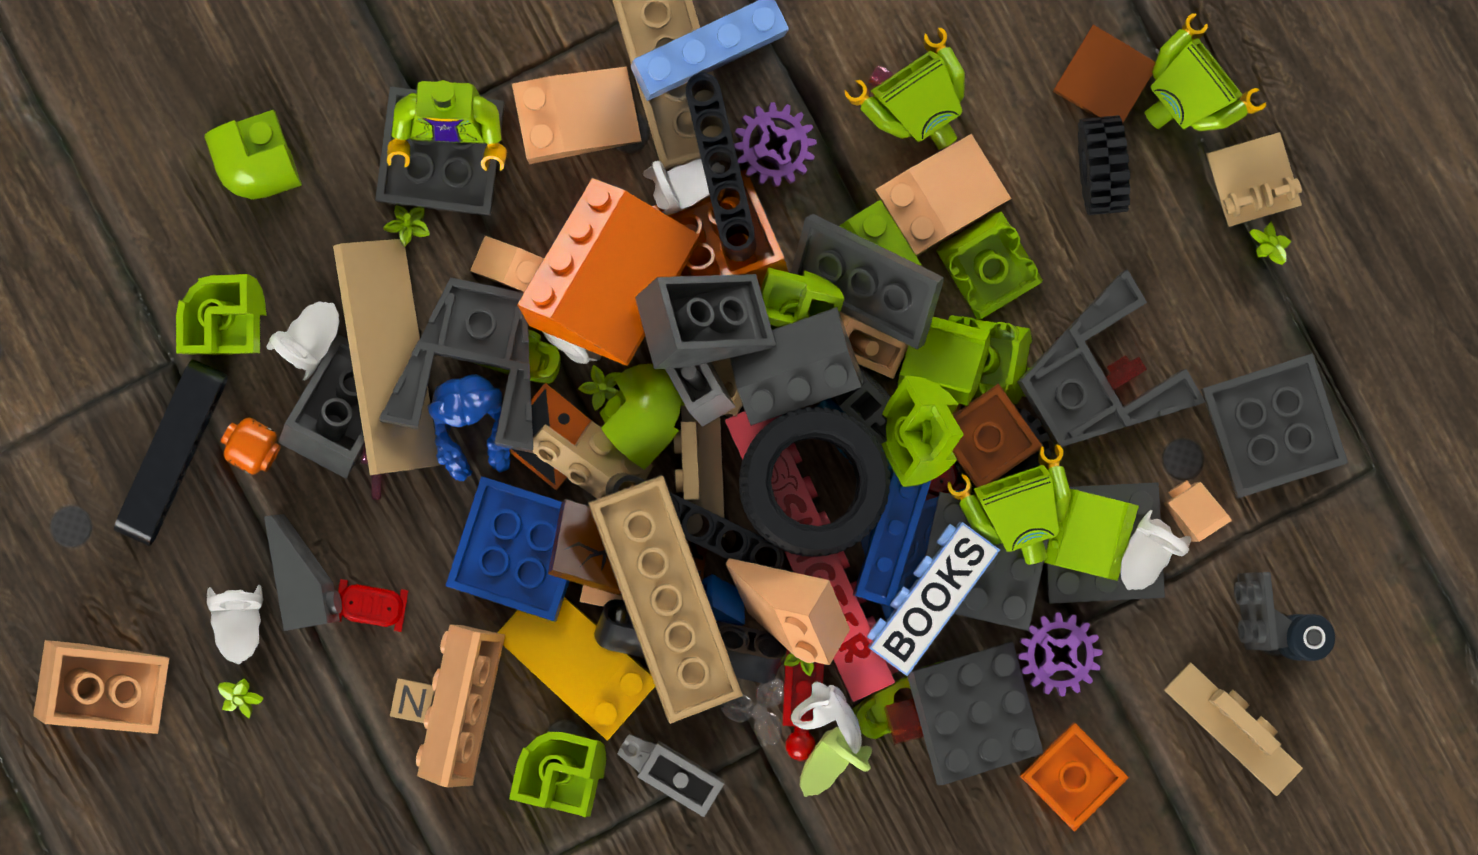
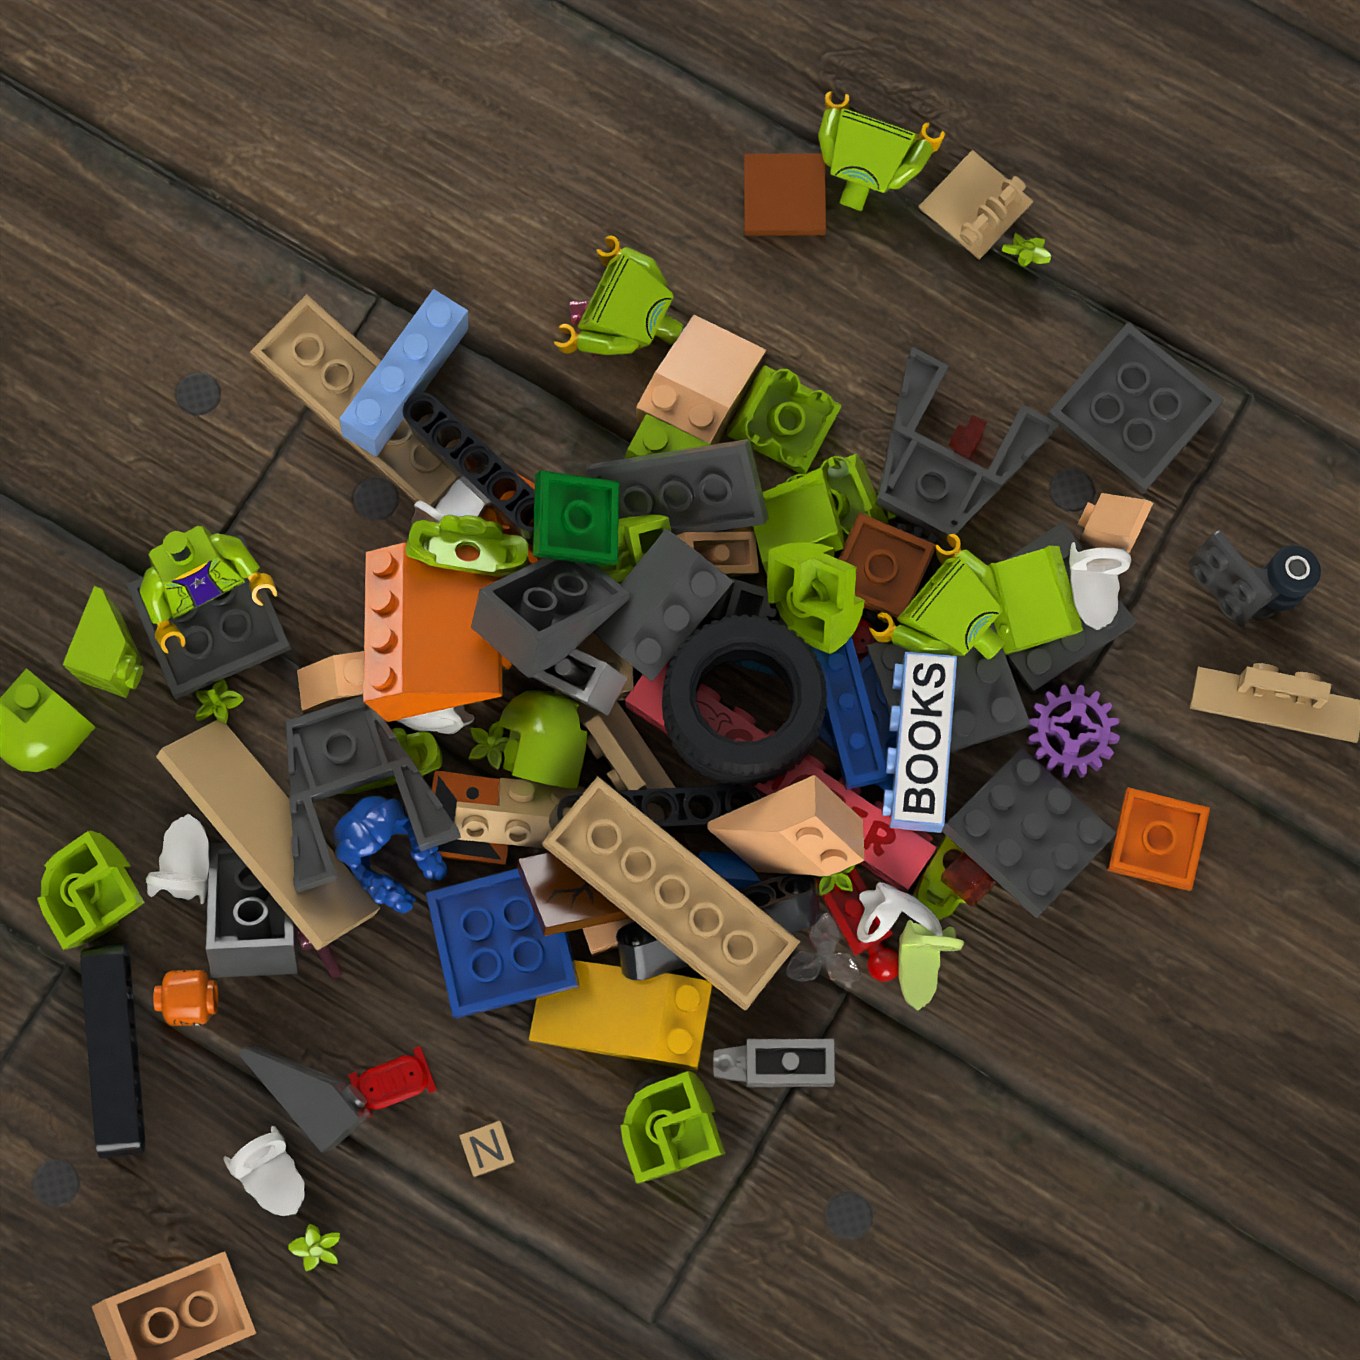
camera: 25 degrees left, 10 degrees down
light nougat slope [416,624,505,787] -> none
light nougat slope [512,67,642,164] -> none
medium lavender gear [734,102,817,187] -> none
black tyre [1078,115,1130,215] -> none
none -> lime slope [63,586,143,698]
none -> lime piece [405,515,529,577]
none -> green tile [533,470,619,567]

